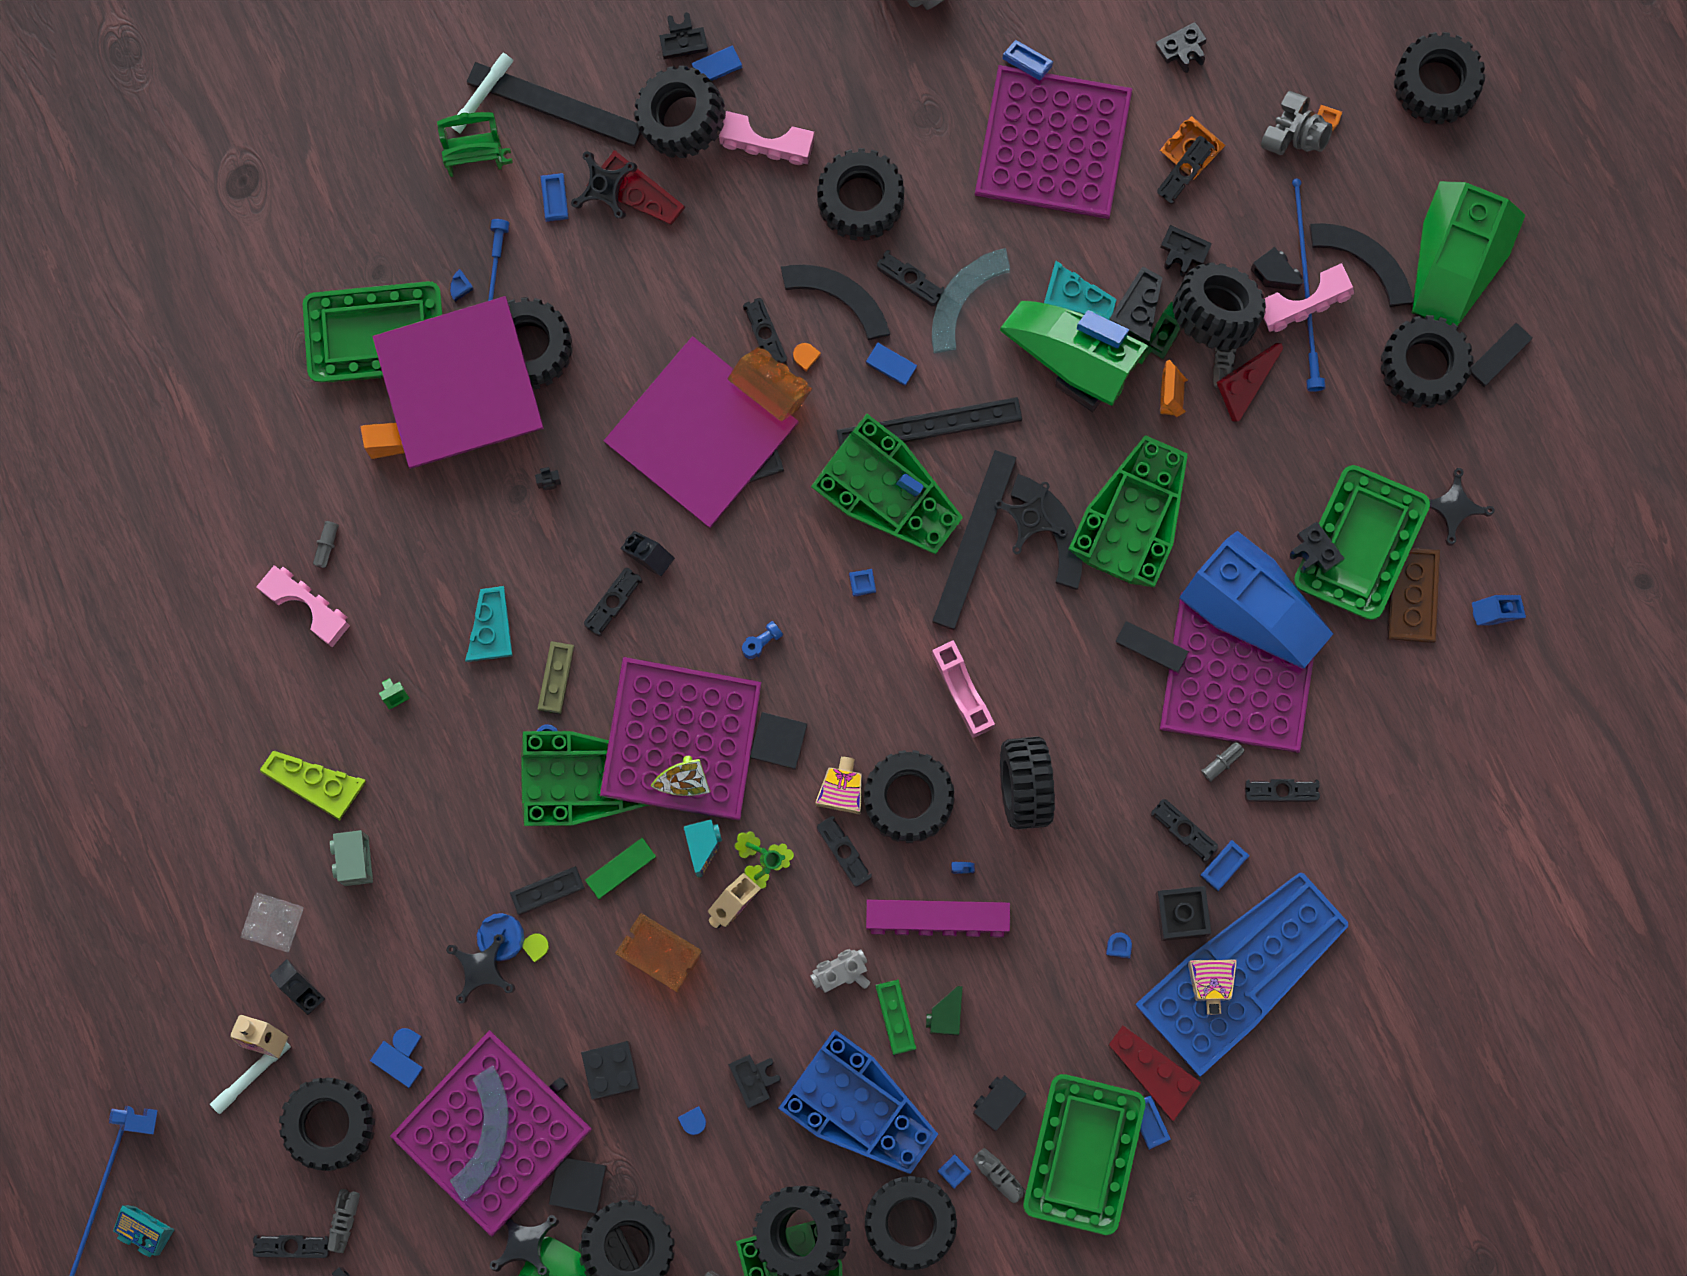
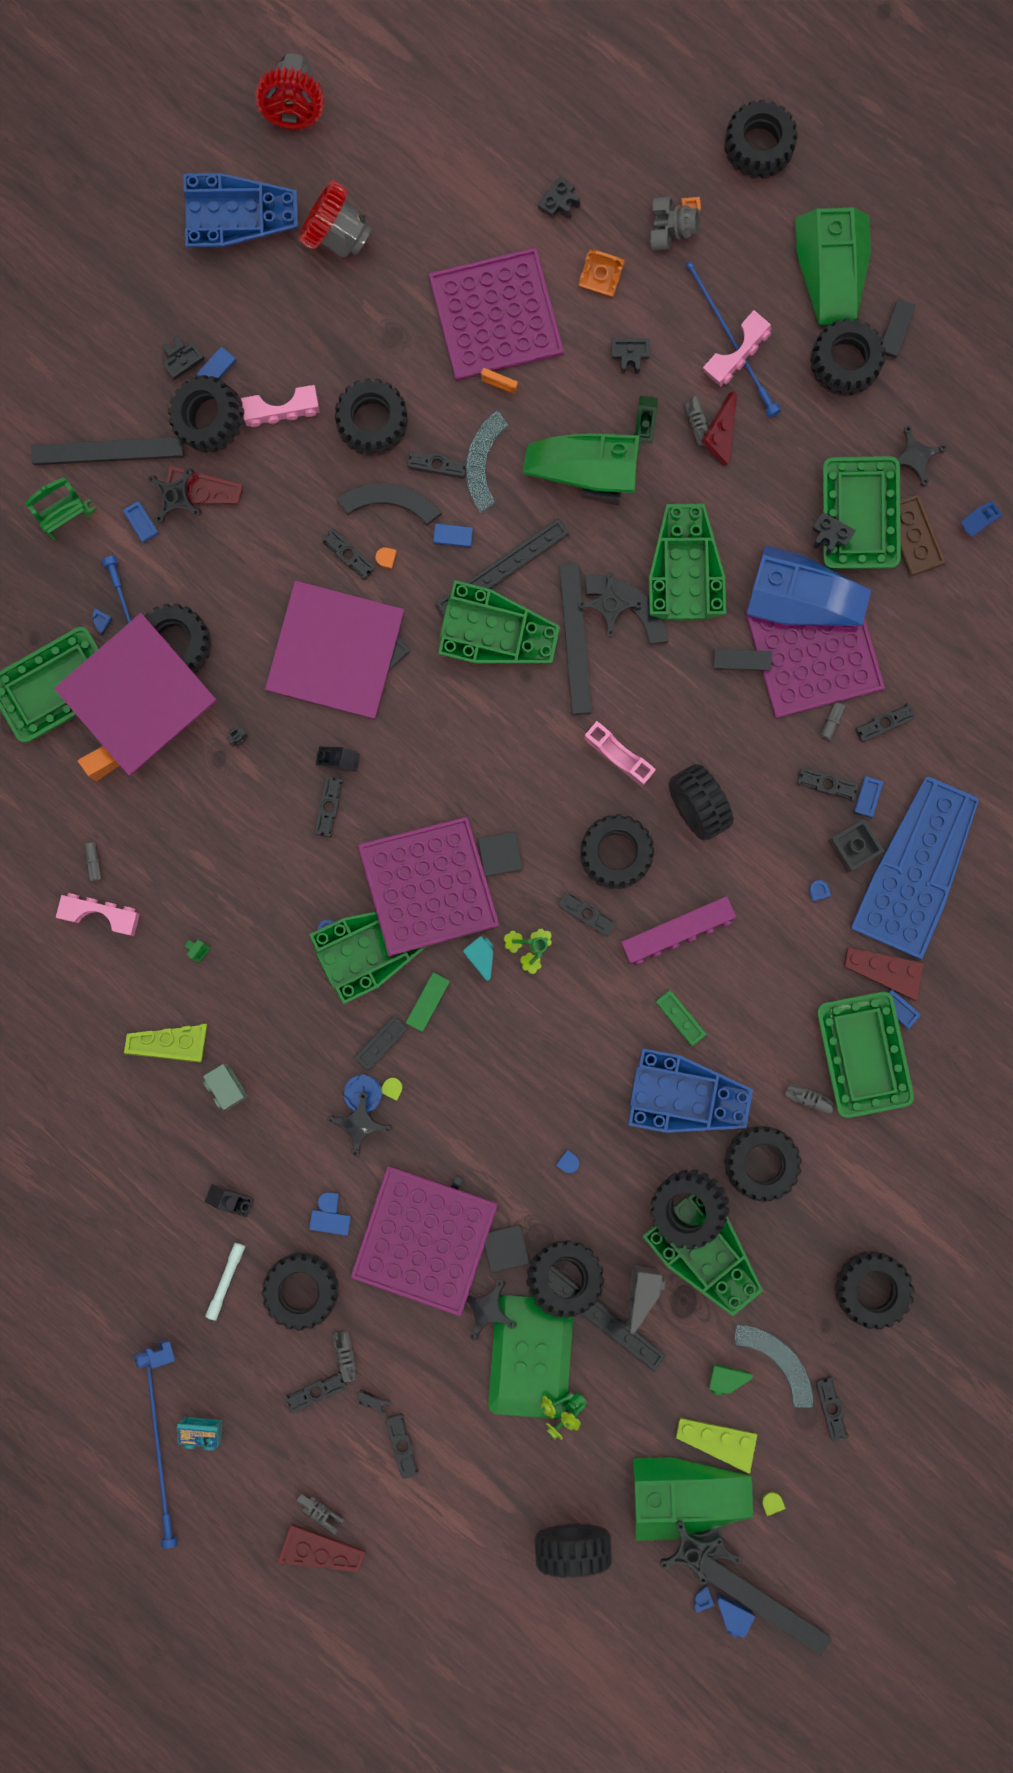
camera: 30 degrees left, 5 degrees up
tan torso [230,1015,288,1059] -> none
clear slope [240,892,304,953] -> none
clear light blue tile [450,1065,509,1201] -> none
light aqua piece [452,52,514,133] -> none
teal wing [465,586,513,662] -> none
olive tile [538,641,574,715] -> none
black brick [581,1041,640,1100] -> none
clear orange piece [615,913,703,993] -> none
shield [651,756,710,796] -> none
tan torso [708,873,761,928] -> none
clear orange piece [728,347,812,421] -> none
black plate [728,1054,781,1109] -> none
blue leg [742,621,783,659] -> none
light grey brick [810,949,870,992] -> none
torso [816,757,861,814] -> none
blue tile [849,569,876,597] -> none
blue tile [896,474,924,497] -> none
dark green slope [926,986,963,1036] -> none
blue tile [938,1154,971,1188] -> none
blue tile [951,862,975,874] -> none
black brick [973,1075,1027,1132] -> none
blue tile [1002,40,1053,81] -> none
teal wing [1044,261,1117,320] -> none
tile [1077,310,1129,349] -> none
black wing [1109,266,1162,345] -> none
black piece [1157,136,1215,204] -> none
orange slope [1160,360,1188,417] -> none
black tyre [1172,263,1266,351] -> none
torso [1188,960,1236,1015] -> none
black slope [1250,247,1303,291] -> none
black tile [1309,223,1413,307] -> none
none -> orange tile [481,368,518,394]

